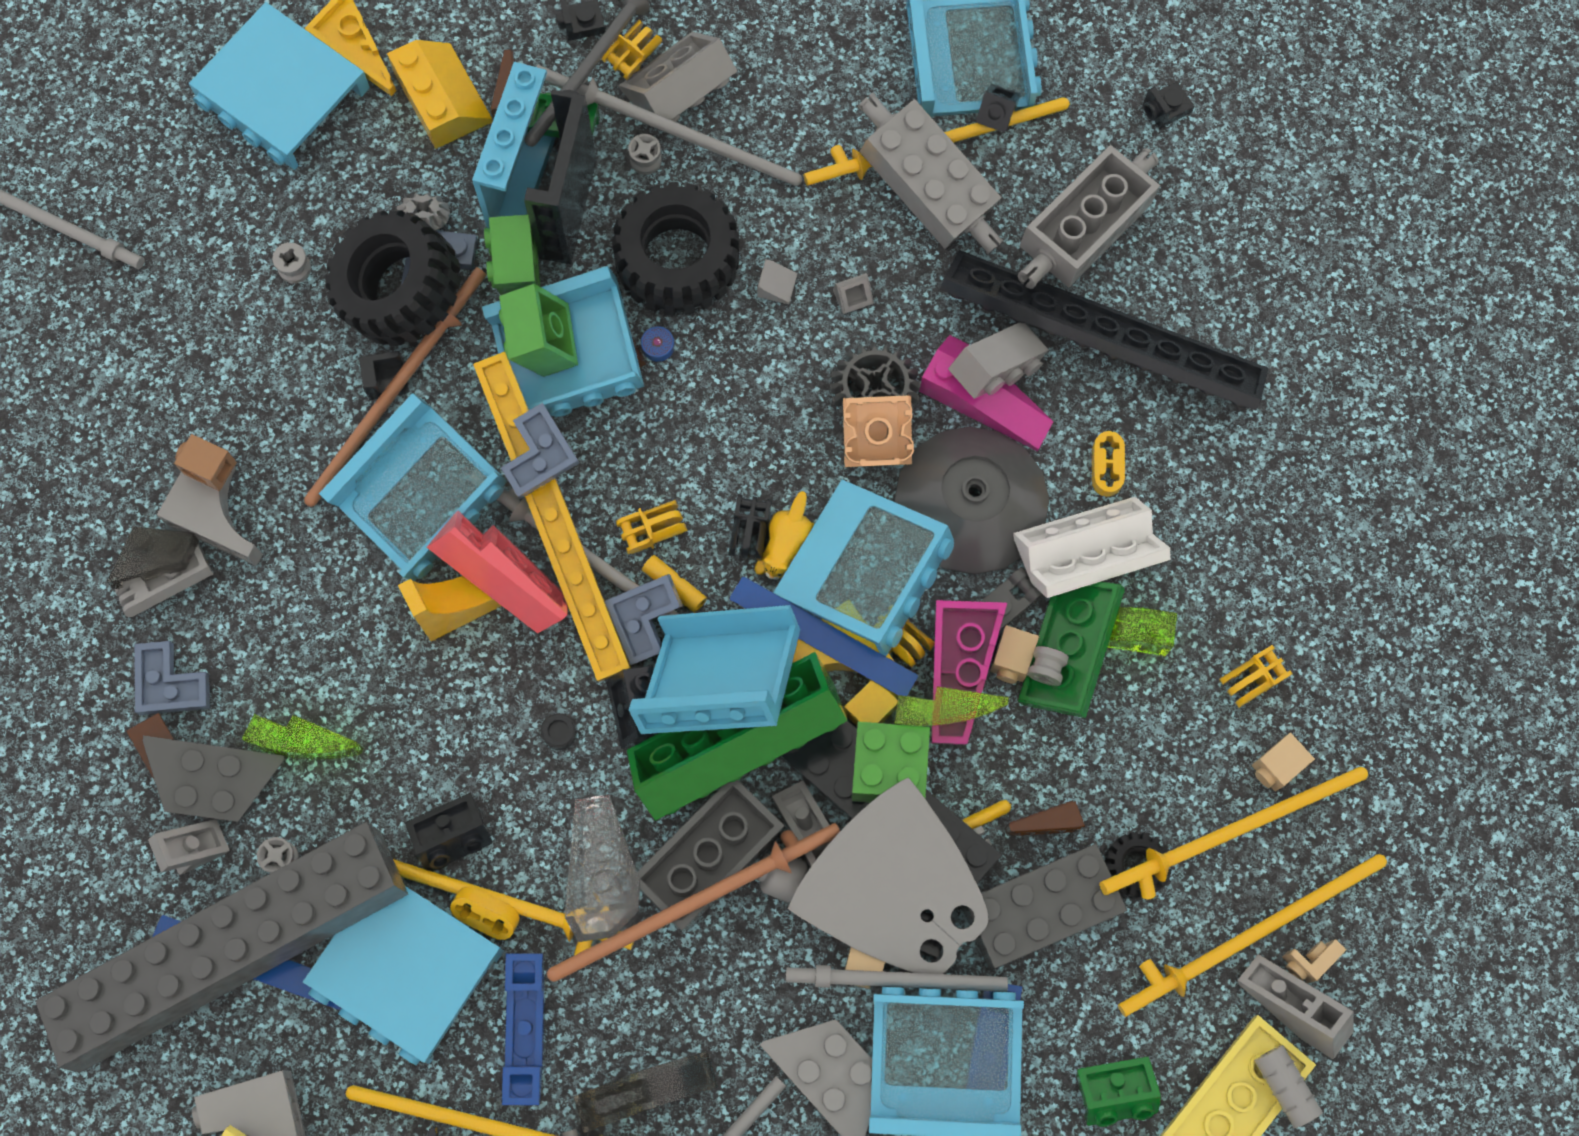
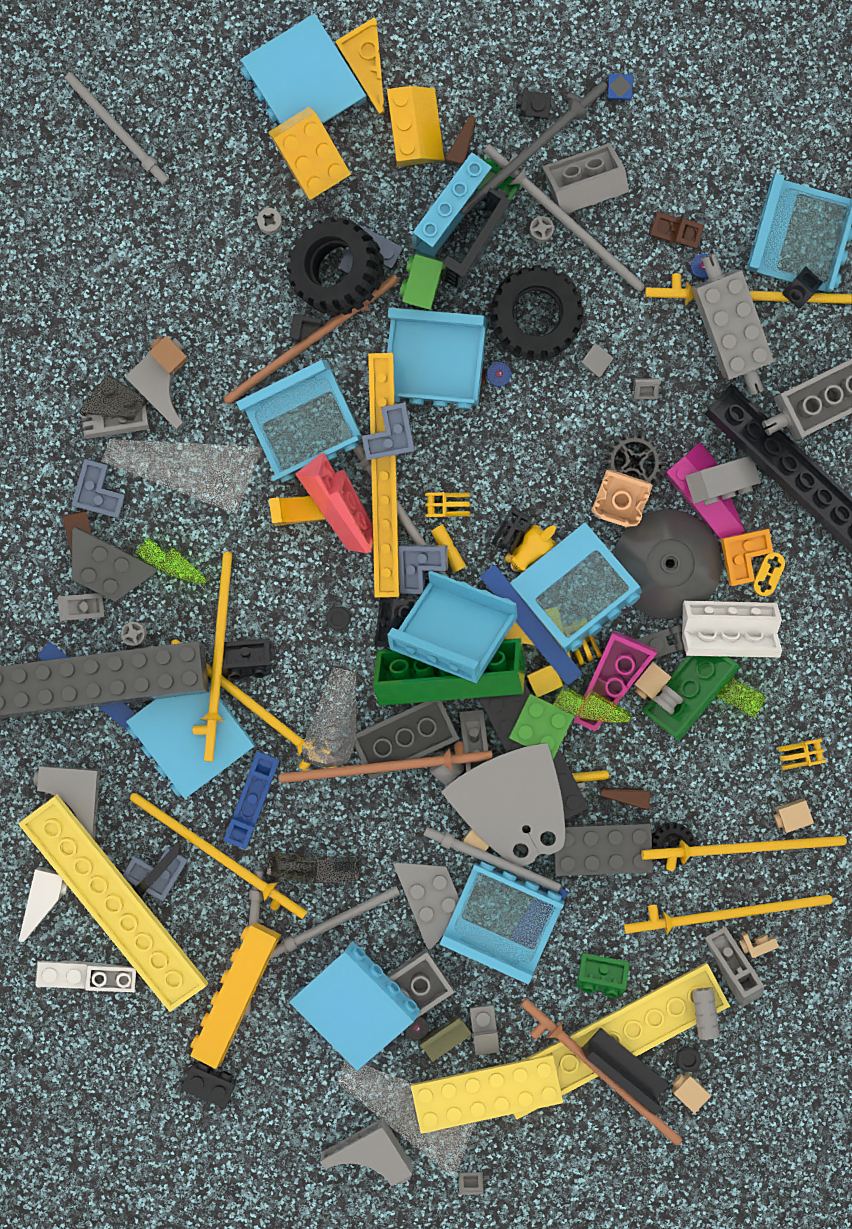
camera: 20 degrees right, 15 degrees up
light grey gear [397,192,450,230] -> none
yellow beam [450,887,520,940] -> none
bright green brick [499,284,578,377] -> none
yellow arm [601,20,662,80] -> none
none -> clear wing [101,439,263,515]
none -> yellow piece [192,551,232,762]
none -> yellow brick [268,107,351,200]
none -> reddish brown slope [648,211,704,249]
none -> blue tile [690,254,708,279]
none -> light orange plate [721,528,773,586]

